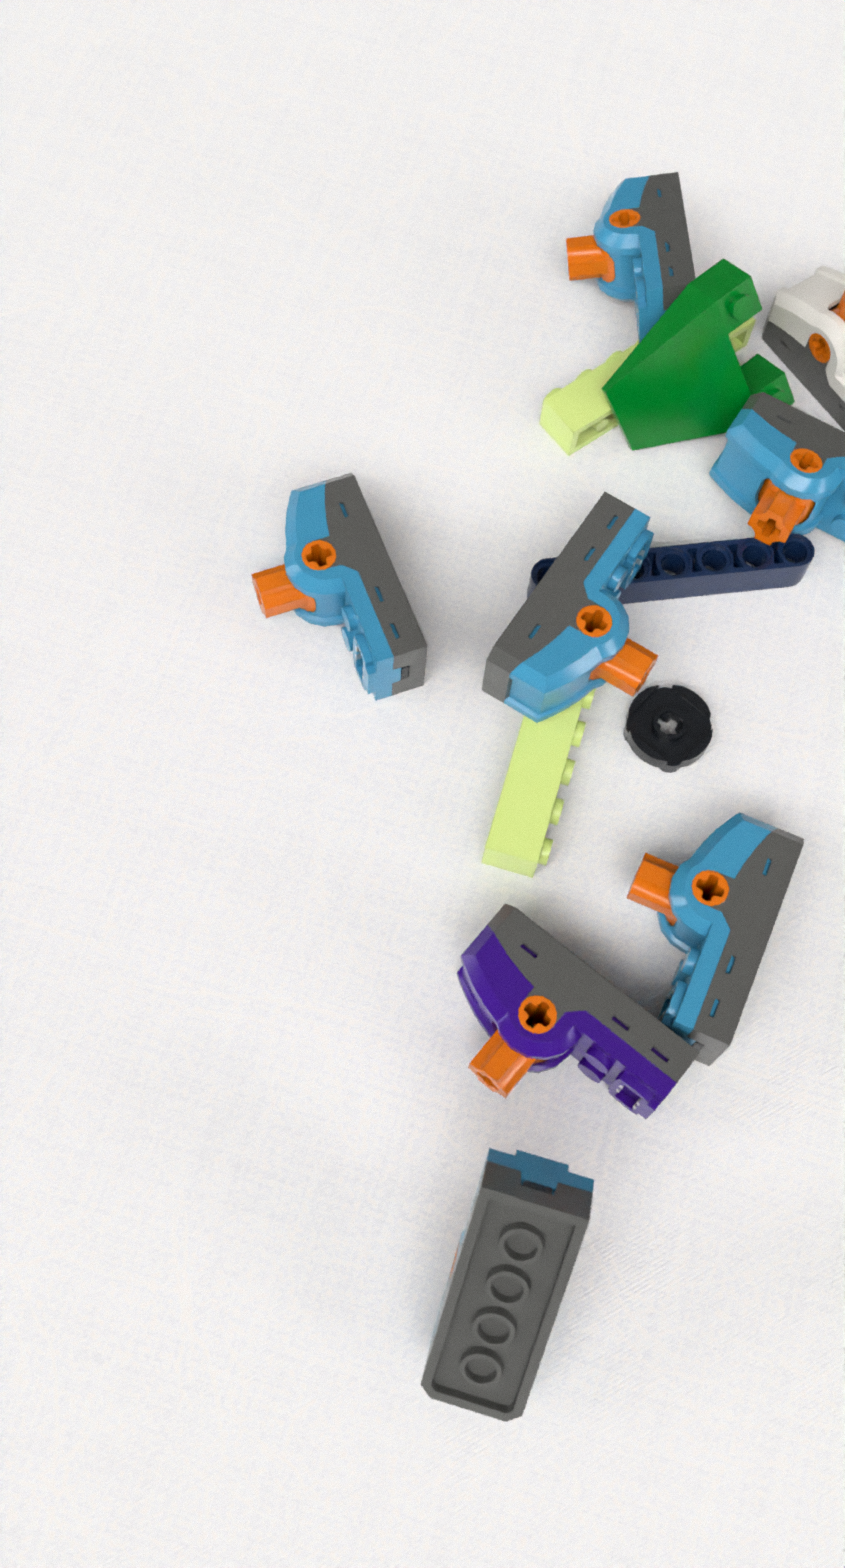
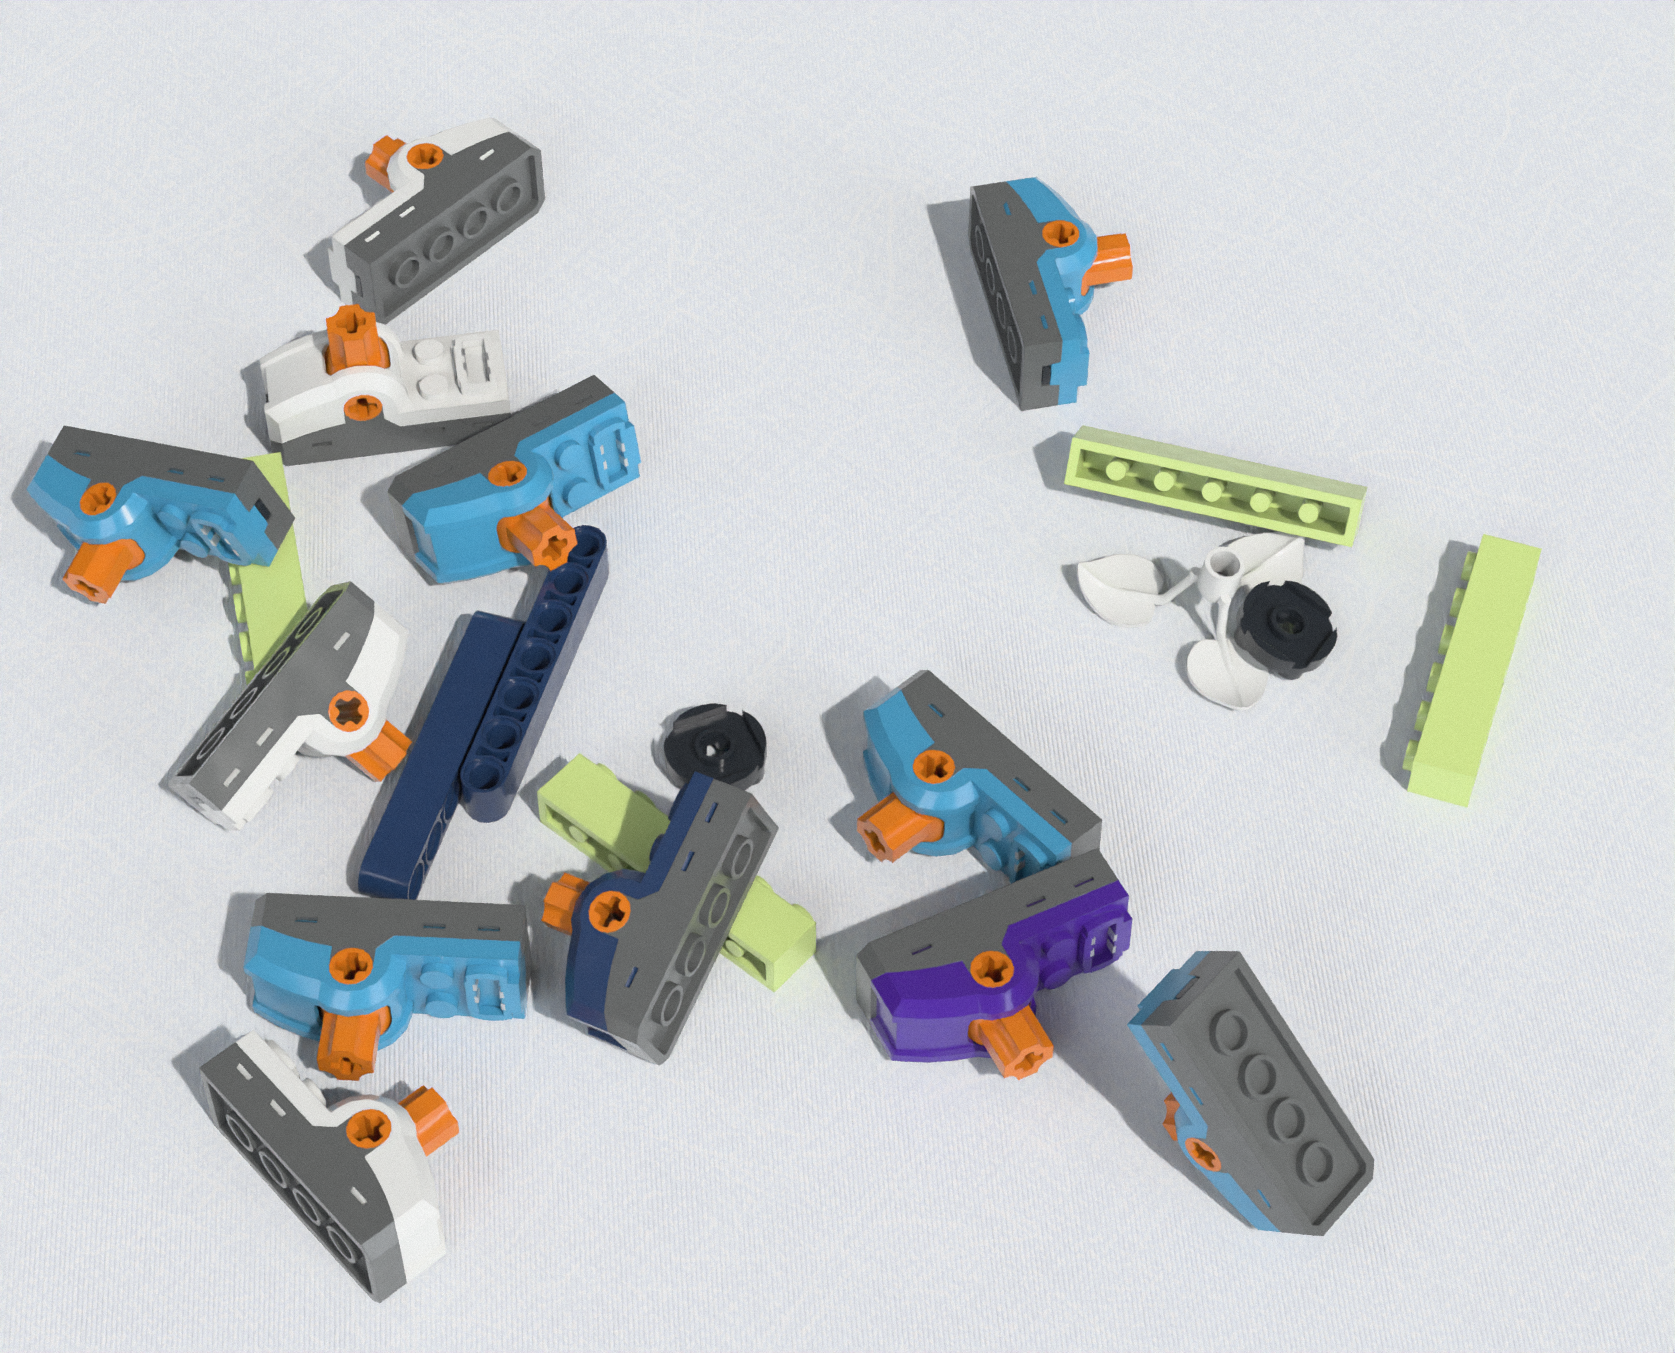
camera: 60 degrees left, 15 degrees down
piece [481,492,658,723] -> none
green wedge [601,258,795,450] -> none
none -> piece [167,581,412,831]
none -> piece [199,1030,460,1303]
none -> dark blue beam [358,610,526,900]
none -> dark grey piece [541,772,779,1066]

